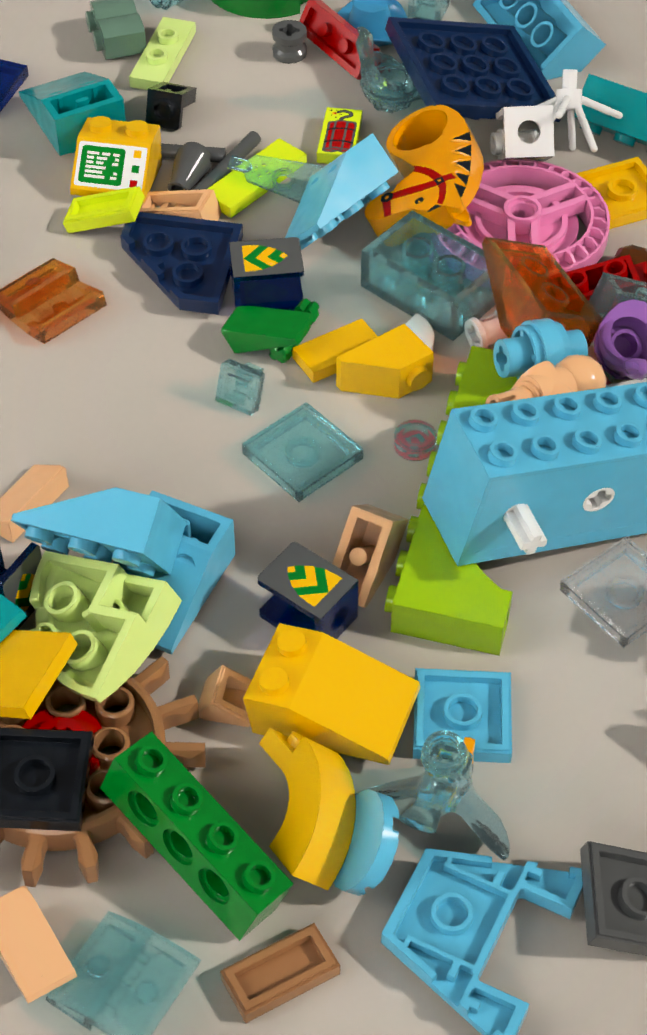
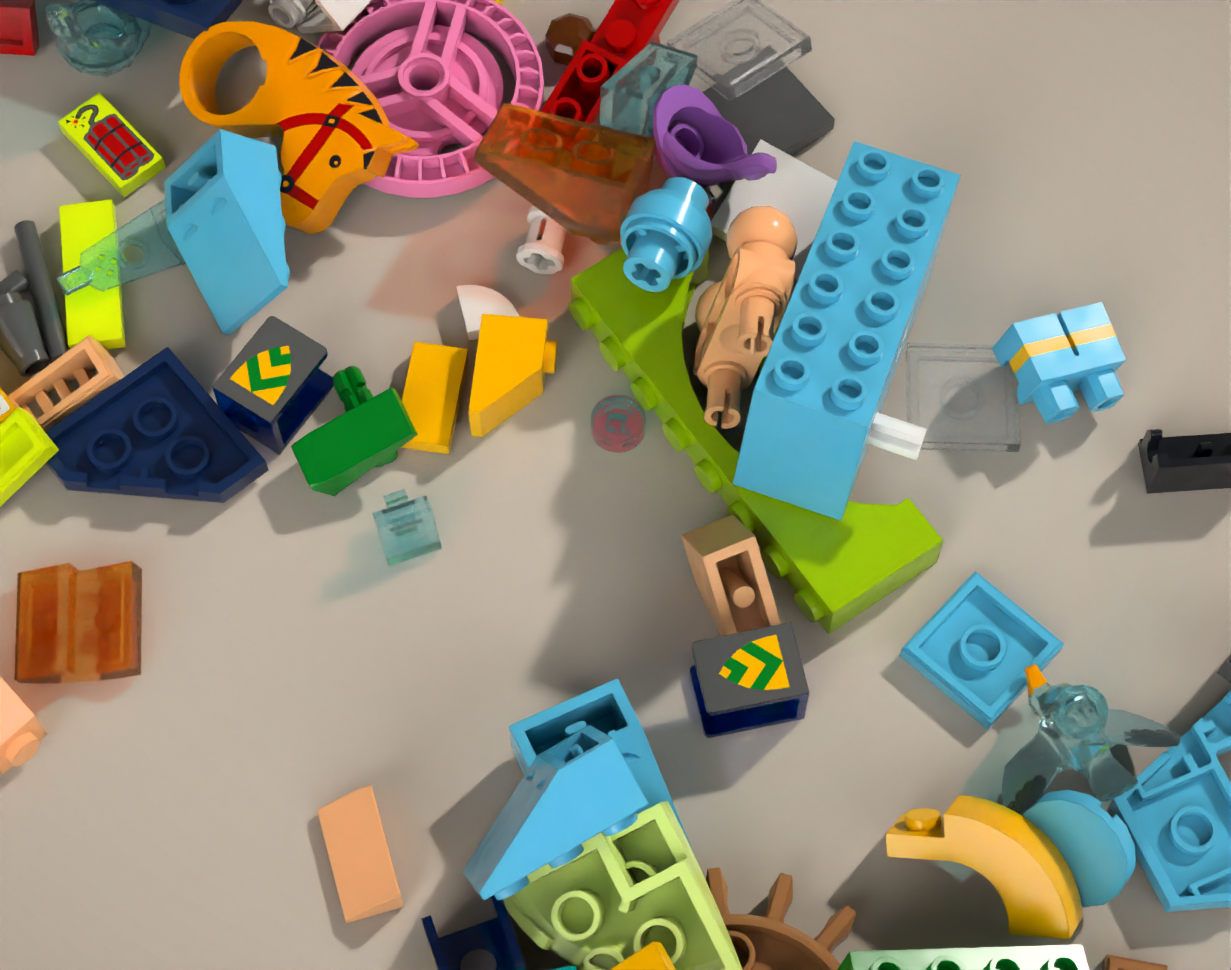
camera: 50 degrees left, 15 degrees up
light nougat slope [198,665,251,727] -> none
clear light blue tile [242,402,363,502] -> none
yellow slope [243,623,421,765] -> none
clear light blue brick [360,210,507,341] -> none

